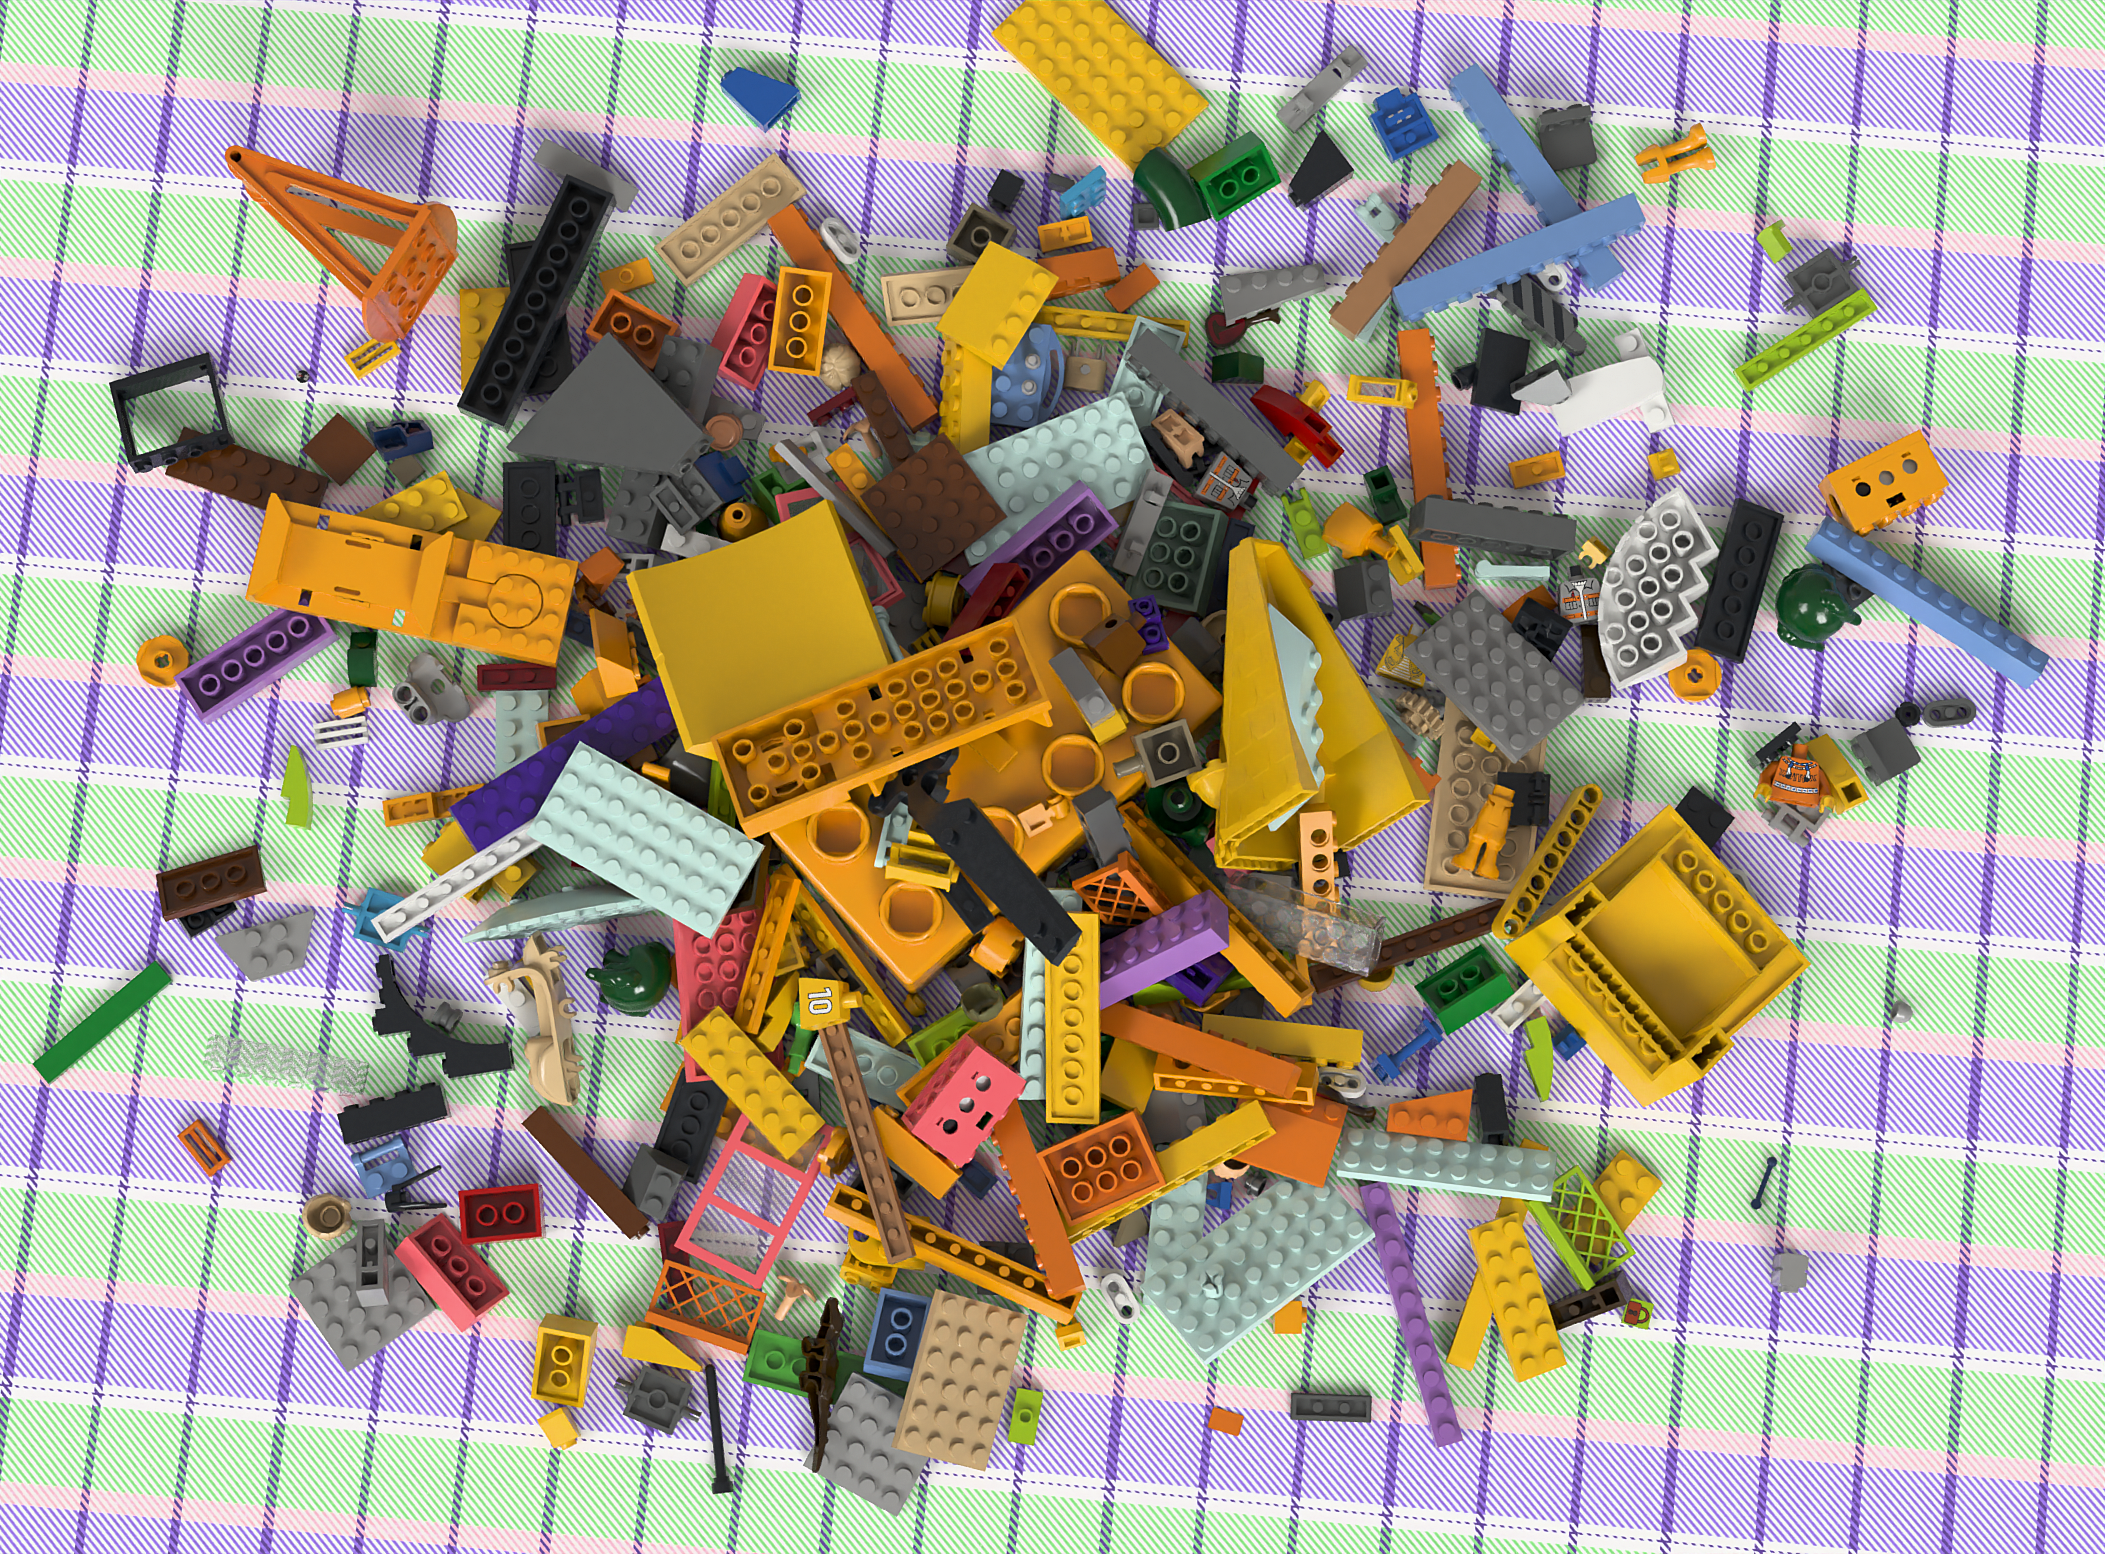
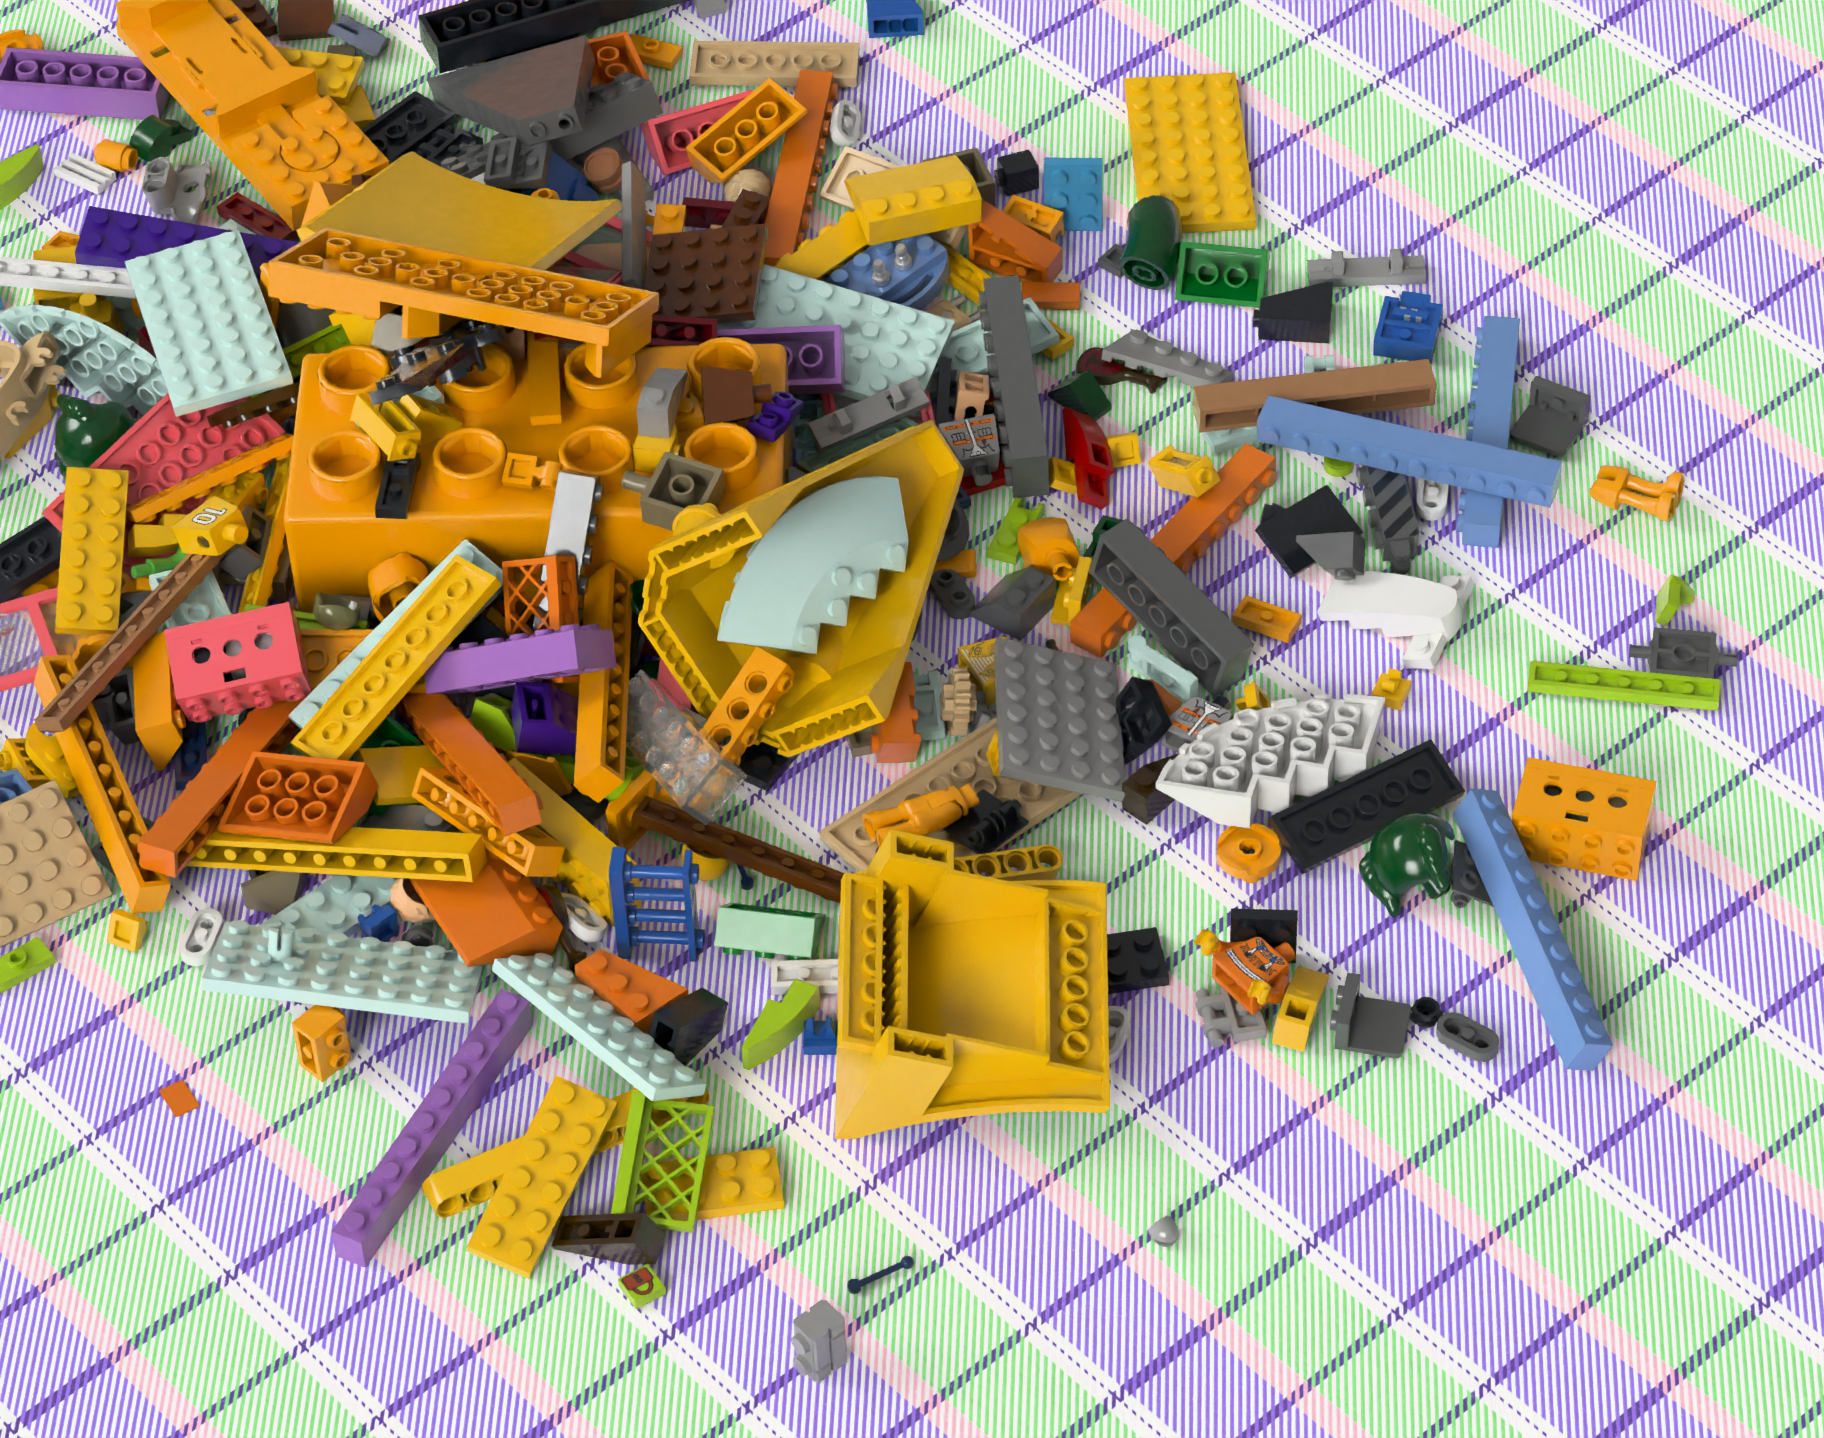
camera: 40 degrees right, 35 degrees down
dark grey tile [1290,1393,1372,1423] -> none

